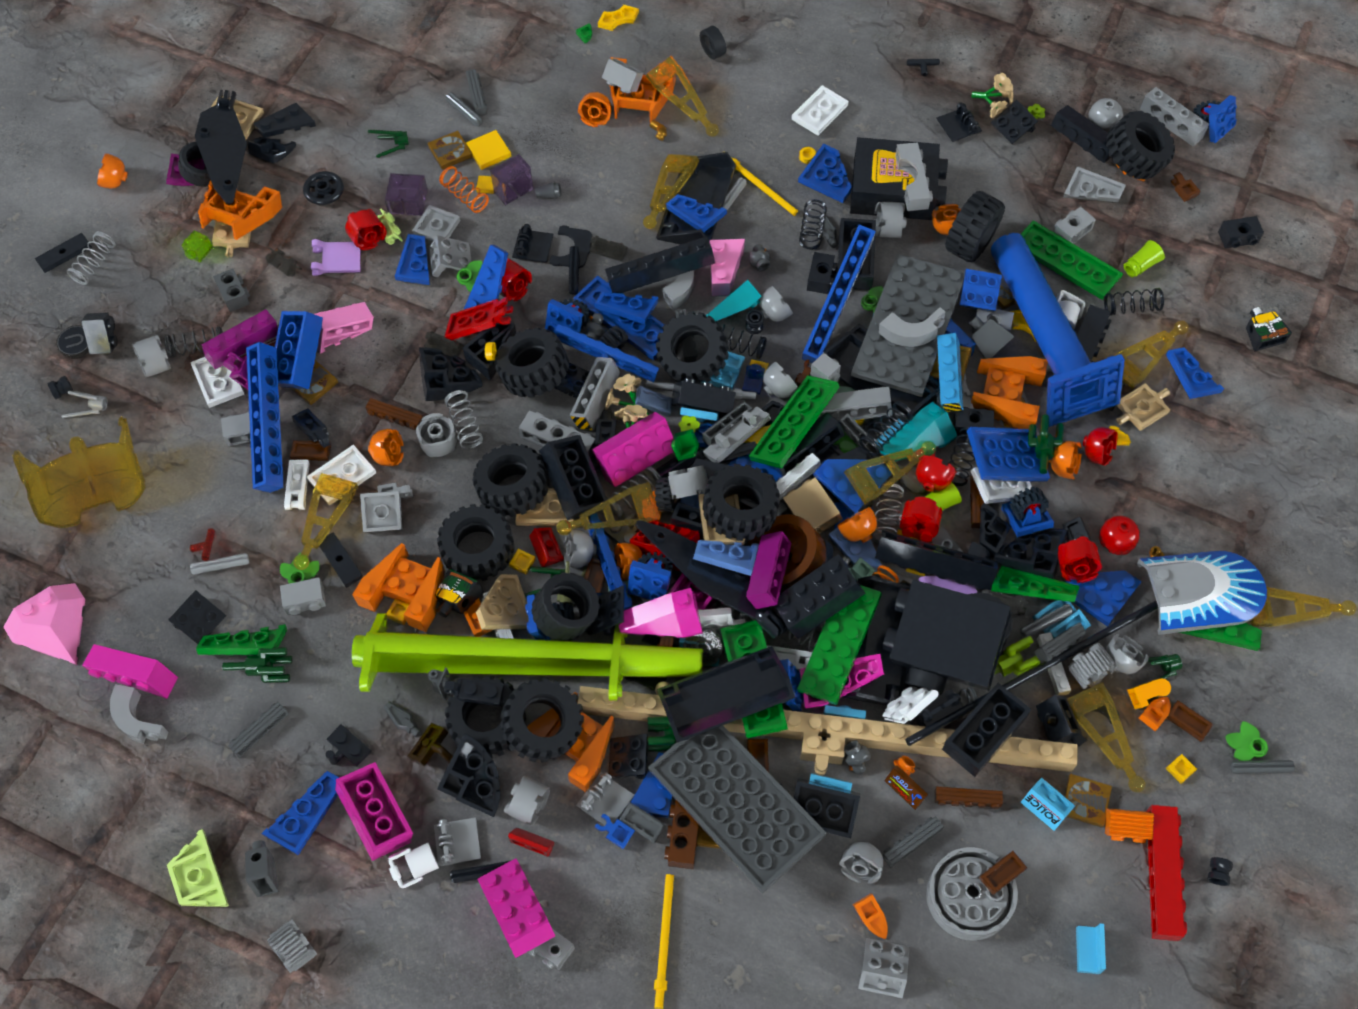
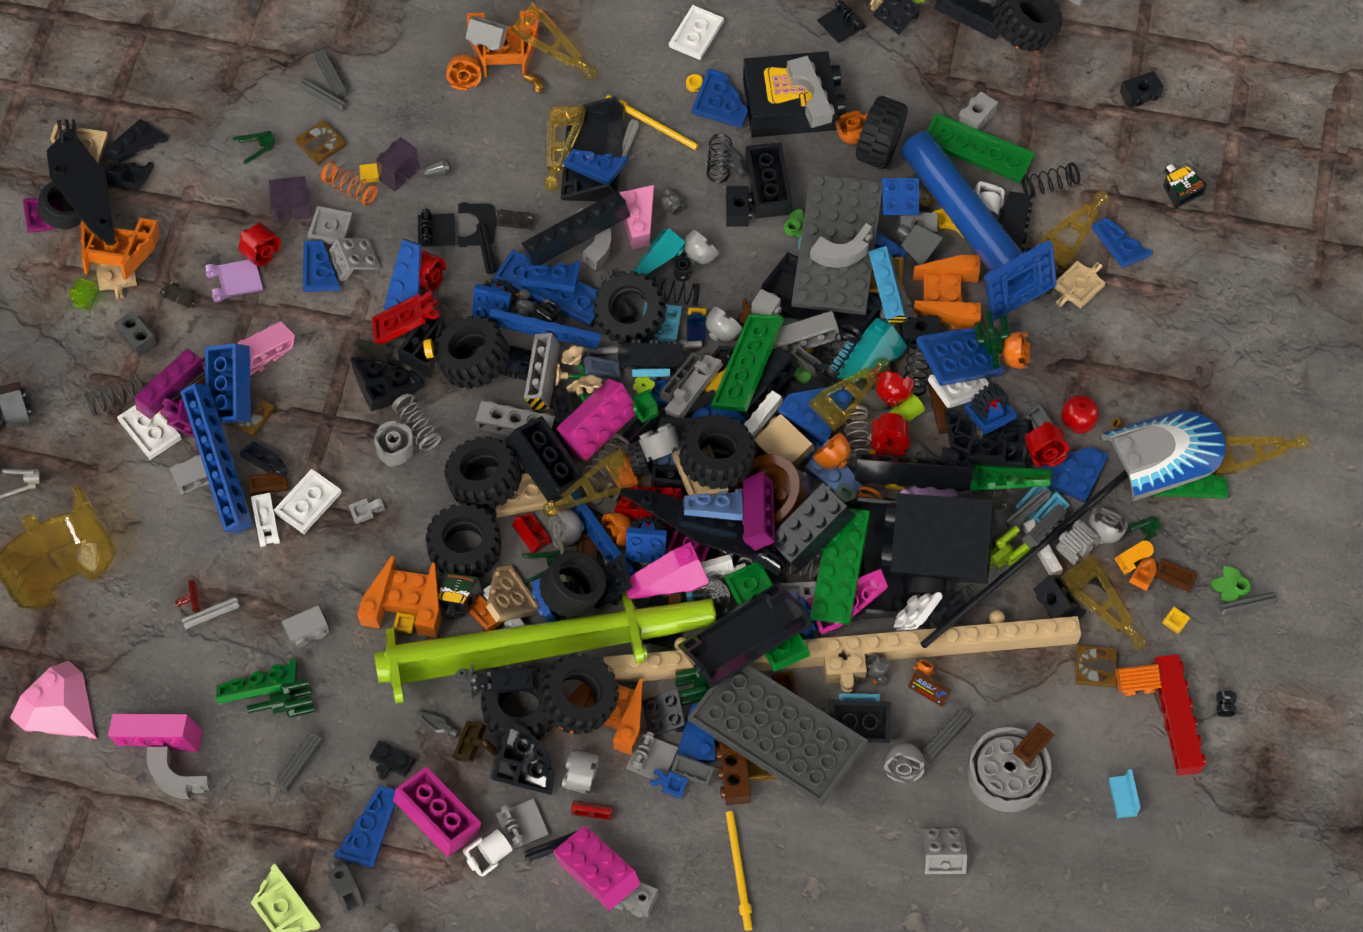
camera: 15 degrees left, 0 degrees up
light grey brick [132,335,171,377] -> none
black hinge [168,590,227,644] -> none
bright green plate [280,553,320,584] -> none
clear yellow plate [293,473,358,570] -> none
black plate [303,171,344,205] -> none
black tile [317,532,363,588] -> none
light grey plate [360,491,403,532] -> none
reddish brown piece [365,398,423,430] -> none
orange cylinder [368,429,404,466] -> none
yellowish green hinge [378,209,403,245] -> none
bright green plate [457,260,483,292] -> none
yellow tile [466,130,511,170] -> none
yellow tile [509,548,536,575] -> none
blue brick [802,225,876,363] -> none
medium azure plate [823,705,866,719] -> none
orange plate [853,893,888,939] -> none
light grey brick [874,202,907,238] -> none
reddish brown piece [935,786,1003,809] -> none
black brick [942,683,1032,777] -> none
medium azure panel [1021,778,1075,831] -> none
light grey wing [1063,167,1126,202] -> none
red cylinder [1083,427,1118,466] -> none
yellow tile [1109,426,1131,446] -> none
lime plant [1123,240,1165,278] -> none
reddish brown plate [1170,172,1201,202] -> none

